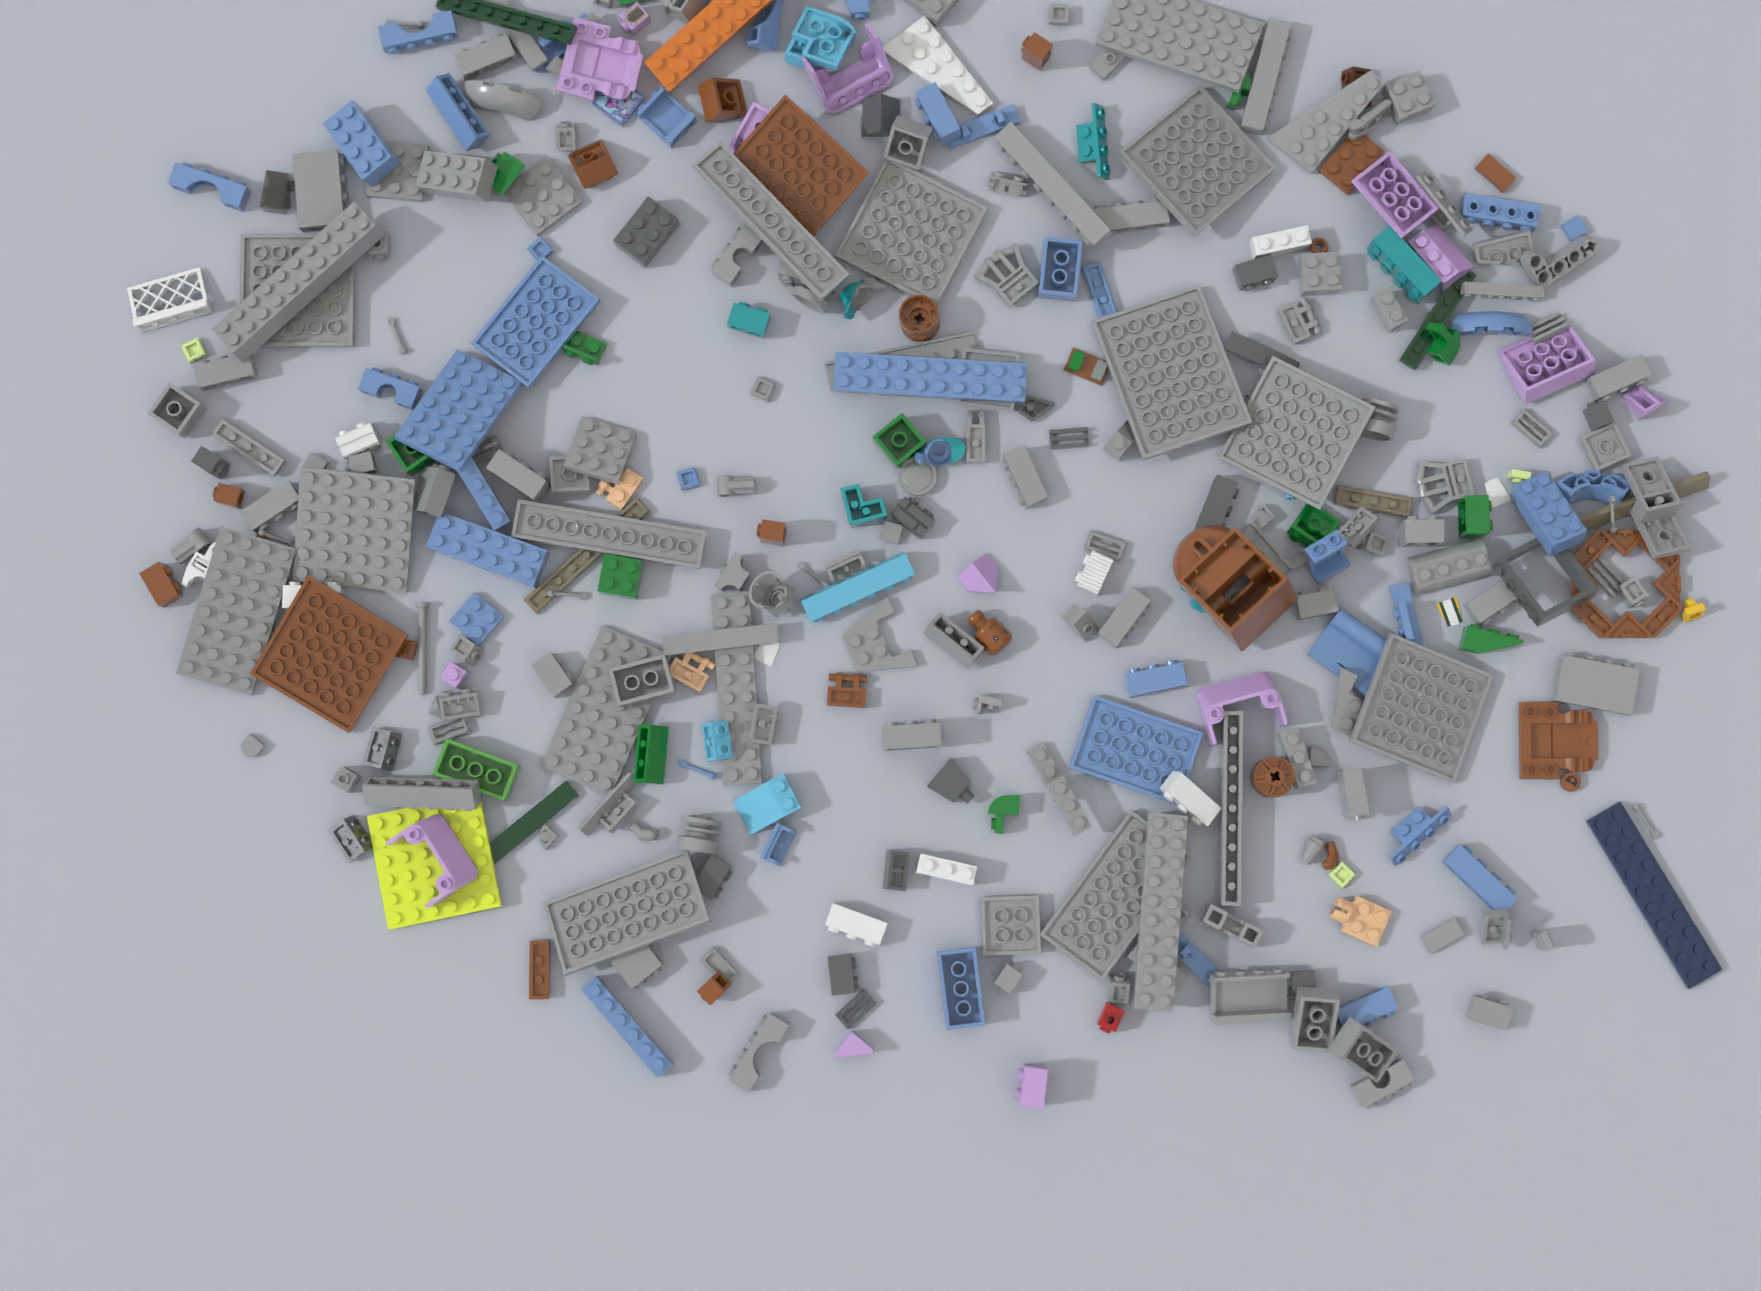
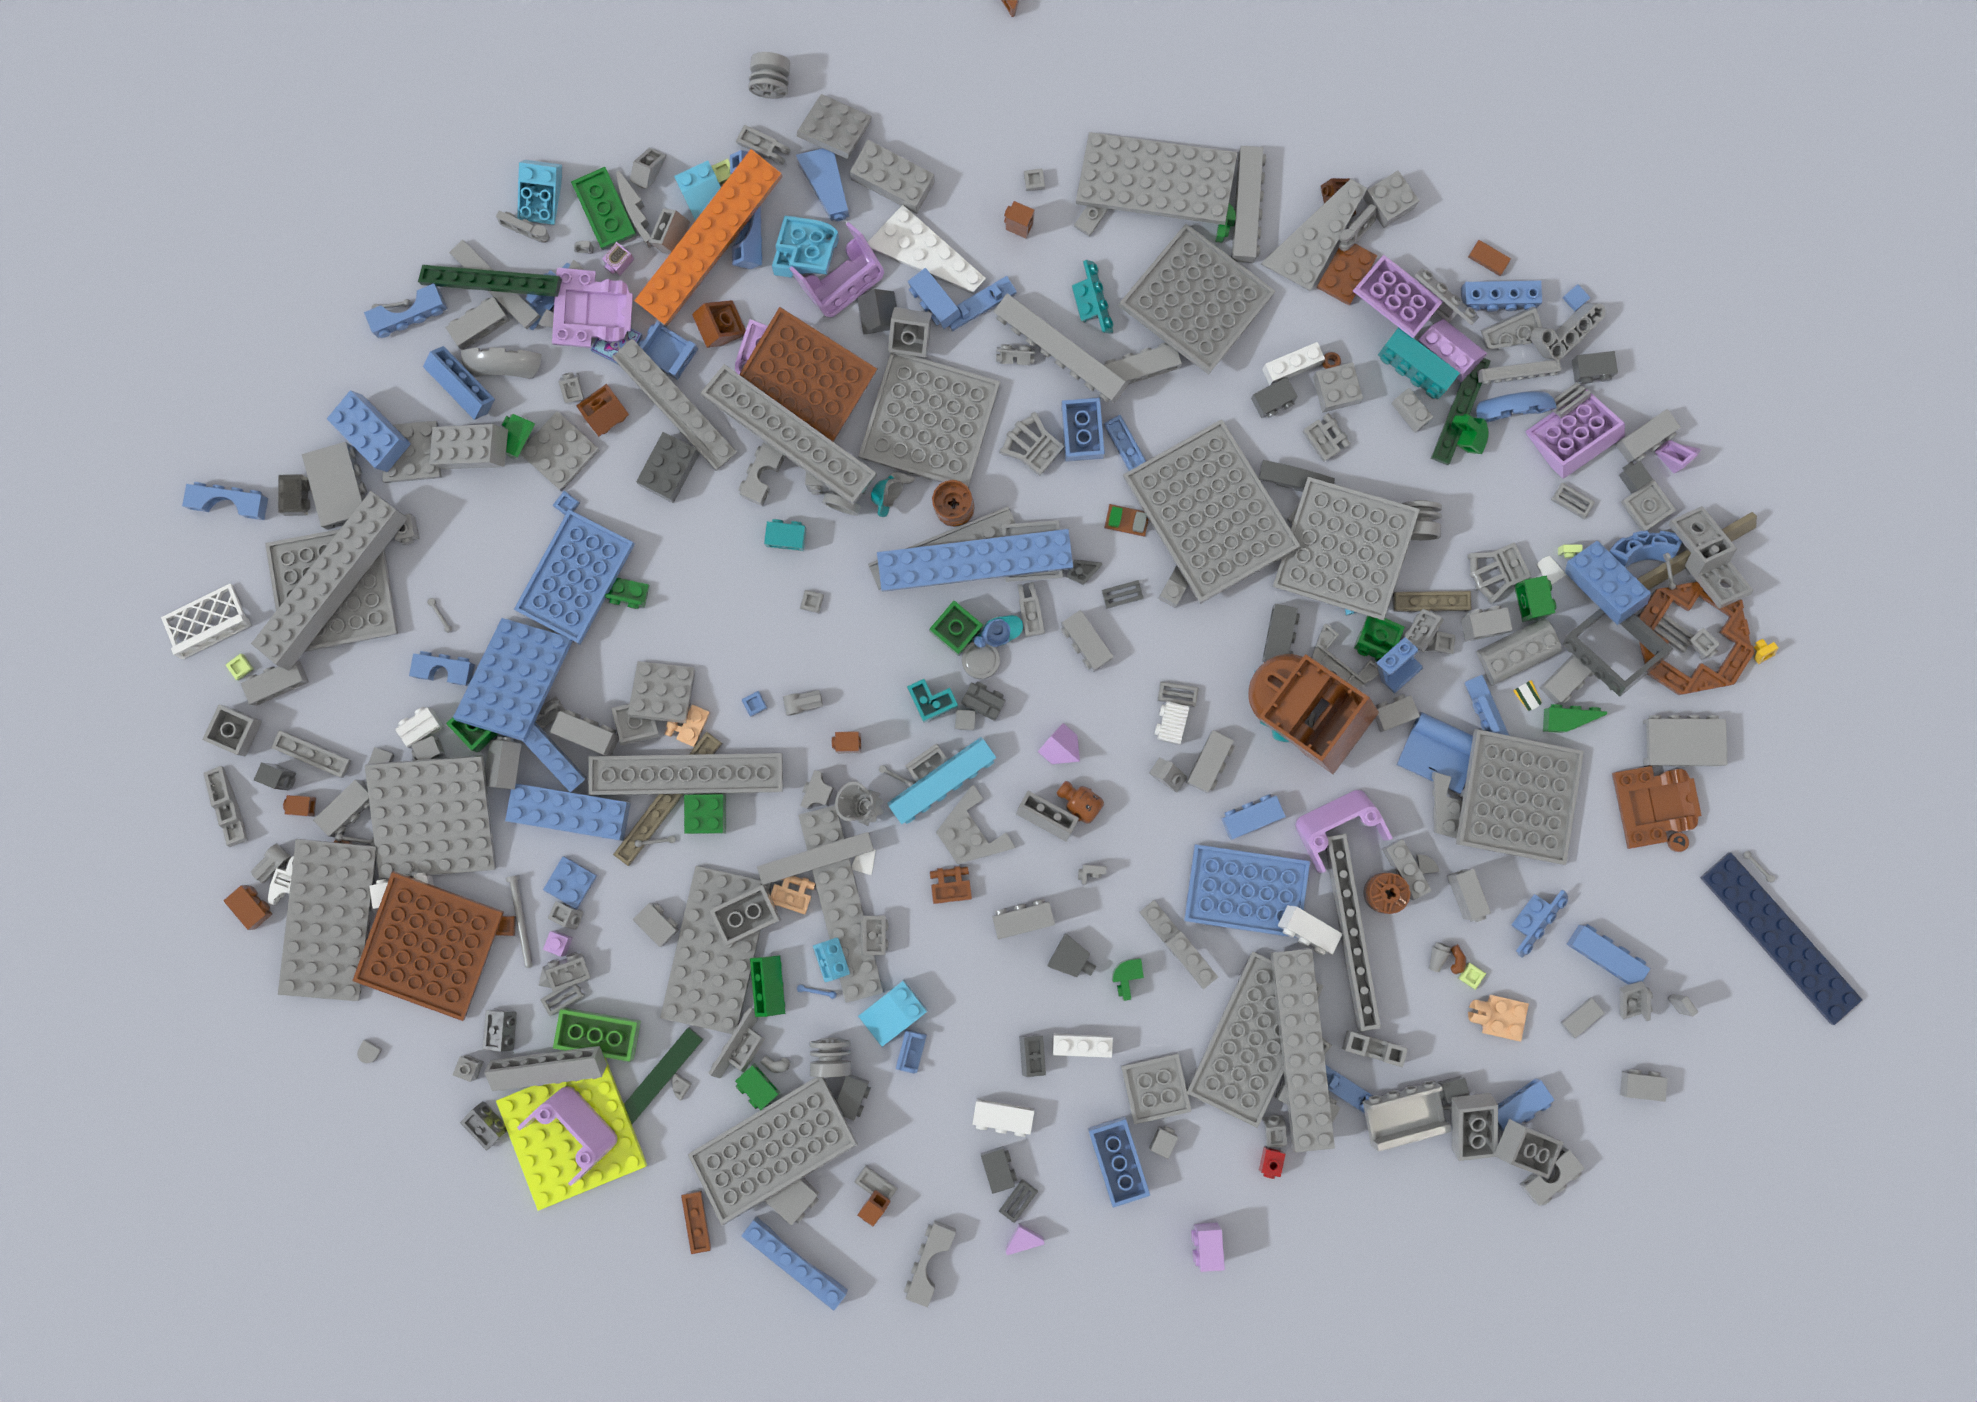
camera: 15 degrees left, 0 degrees up
none -> light grey slope [204,766,248,847]
none -> light grey plate [612,339,737,471]
none -> green brick [735,1063,780,1110]
none -> dark grey brick [1572,351,1618,384]

